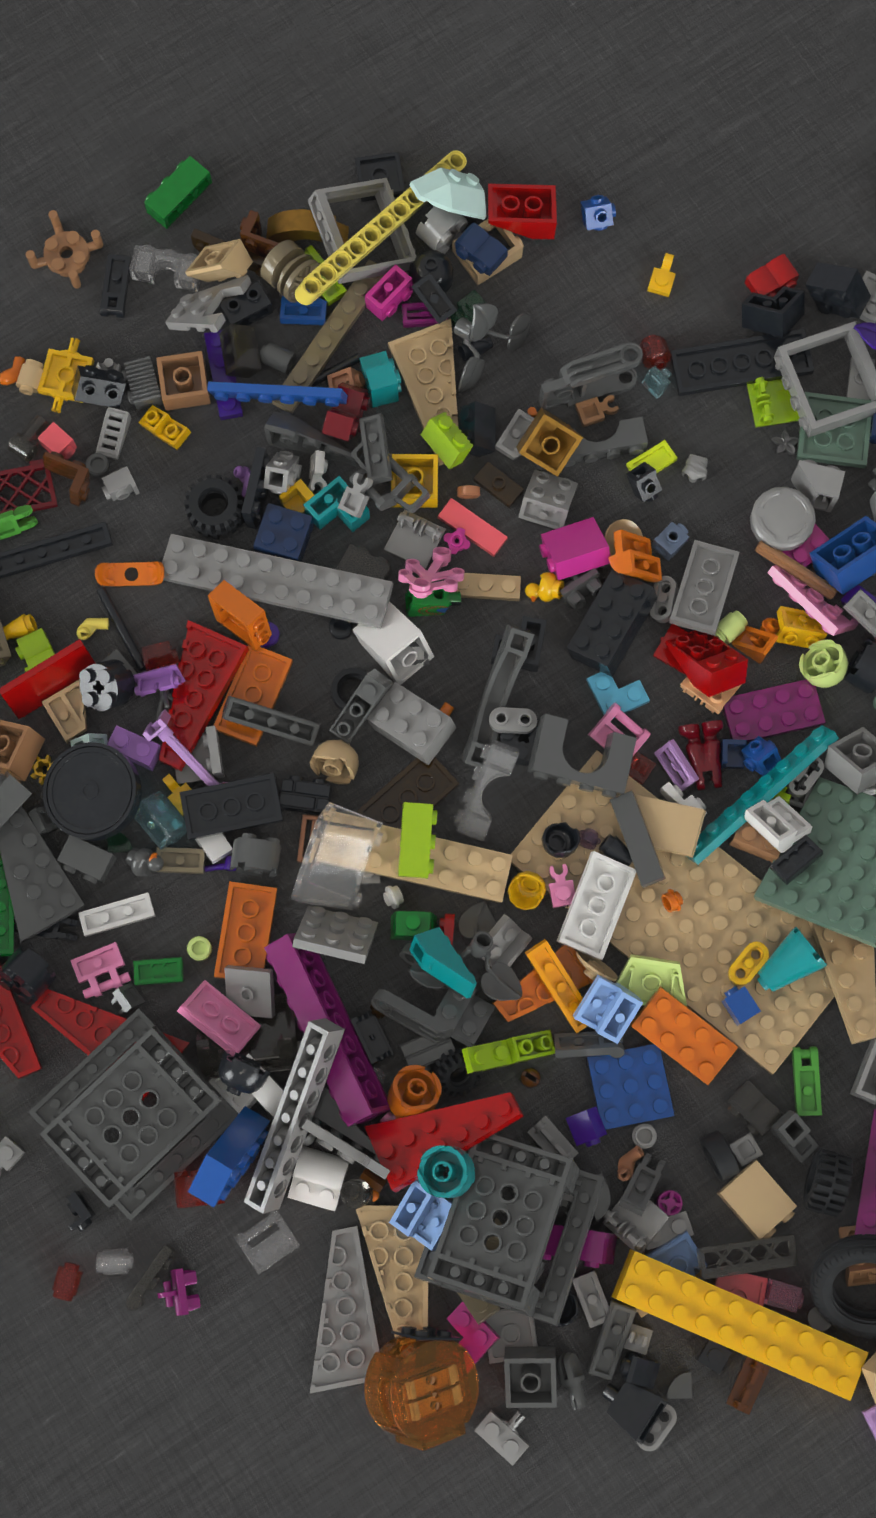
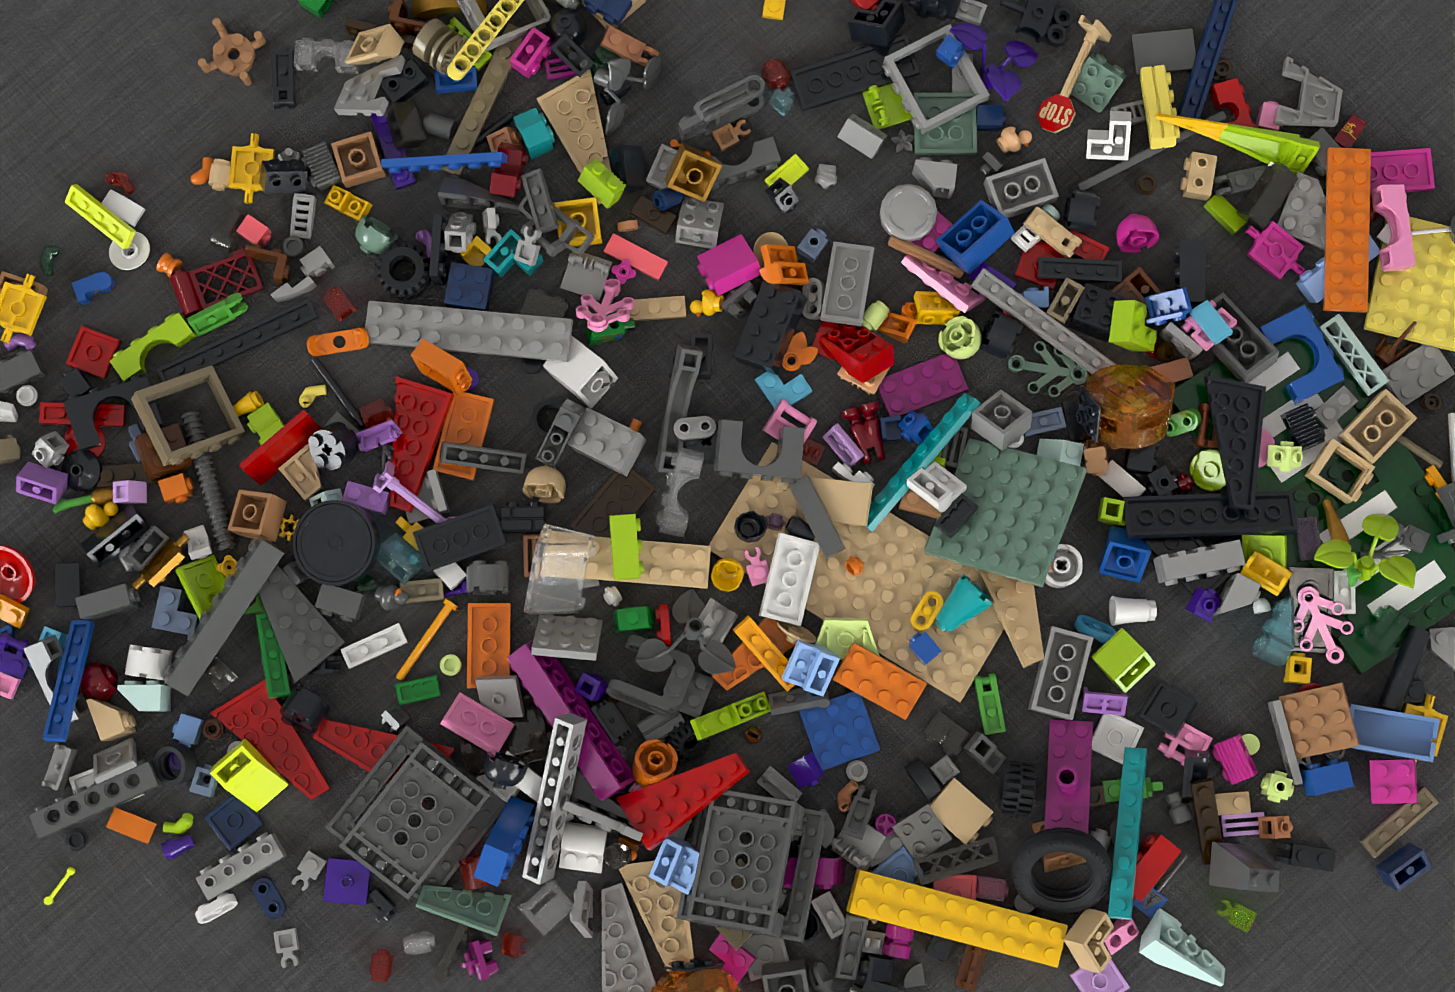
camera: 10 degrees left, 5 degrees up
bright pink plate [70,942,132,999] -> none
teal slope [409,927,477,999] -> none
teal brick [417,1145,475,1198] -> none
light grey beam [787,757,824,798] -> none
none -> light grey slope [271,276,317,302]
none -> clear red brick [322,286,356,322]
none -> dark purple plate [323,858,371,905]
none -> sand green cylinder [355,215,398,254]
none -> light orange bar [396,598,458,681]
none -> sand green wing [416,885,512,936]
none -> clear red tile [502,932,528,957]
none -> light grey wing [570,881,593,938]
none -> dark purple brick [575,672,609,701]
none -> nougat hinge [600,26,659,67]
none -> dark blue brick [653,187,685,211]
none -> orange plate [782,332,818,371]
none -> light grey hinge [838,113,888,159]
none -> magenta wheel [882,923,914,959]
none -> dark grey hinge [892,804,952,862]
none -> blue brick [936,34,966,69]

